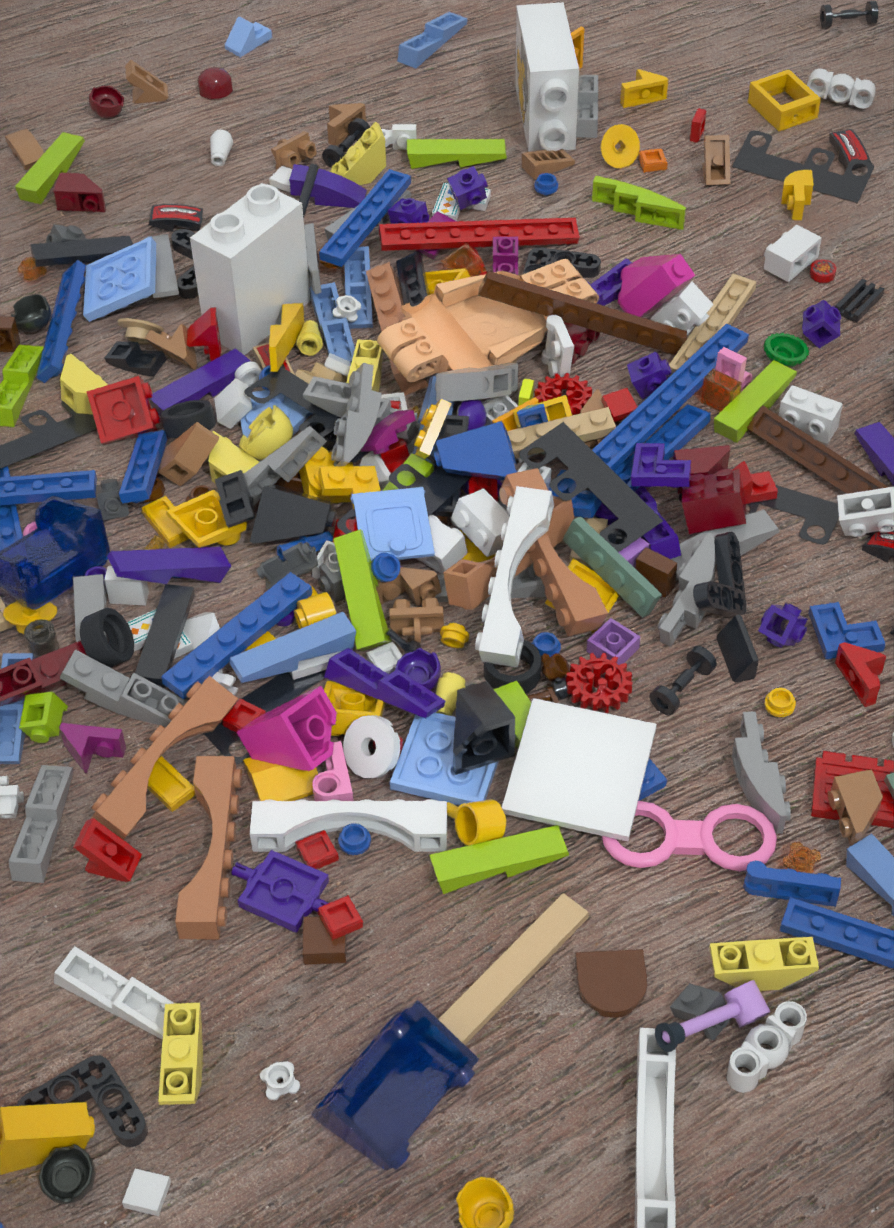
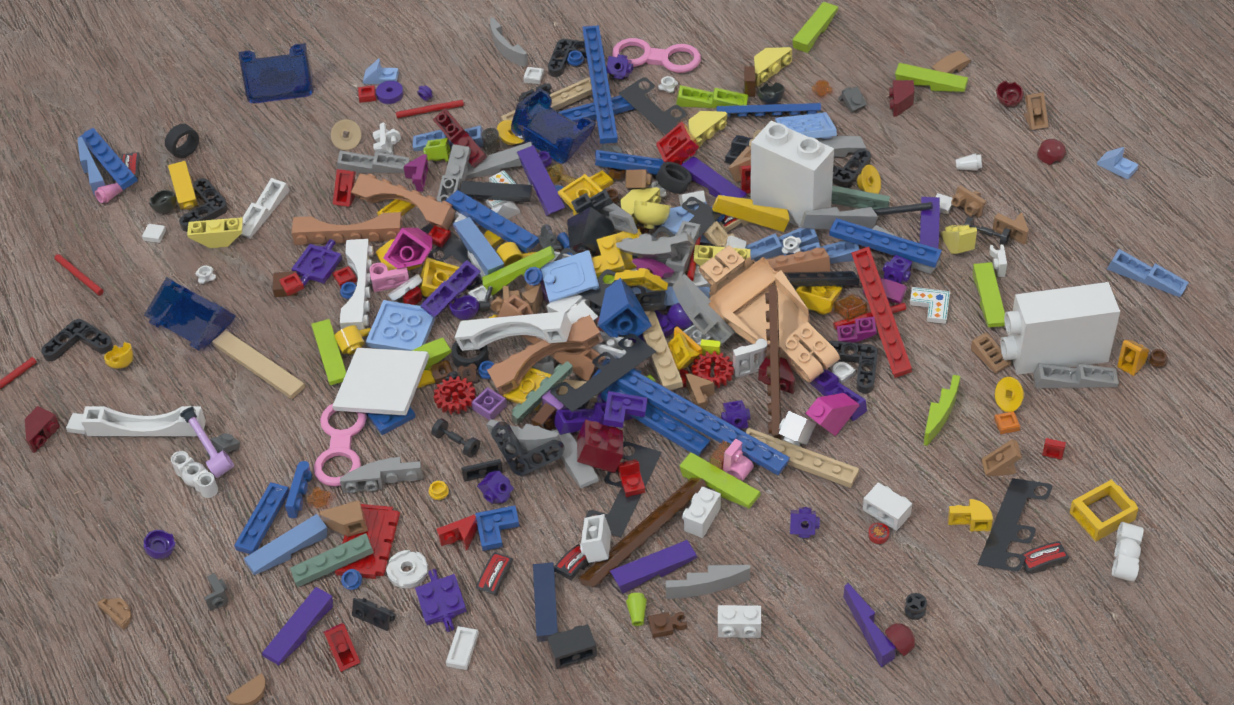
camera: 90 degrees right, 0 degrees up
black tile [31,235,133,267] -> none
black tyre [80,607,134,668] -> none
slope [149,204,203,232] -> none
light yellow cone [296,320,323,356] -> none
light yellow cone [436,672,466,716] -> none
dark purple brick [447,166,488,210] -> none
black slope [453,681,515,775] -> none
blue slope [517,404,548,428] -> none
blue plate [534,173,559,196] -> none
reddish brown tile [575,949,647,1018] -> none
red tile [601,388,637,422] -> none
yellow slope [620,69,668,108] -> none
dark red slope [673,445,730,494] -> none
light yellow slope [709,937,819,991] -> none
green hat [763,333,809,368] -> none
black tile [835,278,884,323] -> none

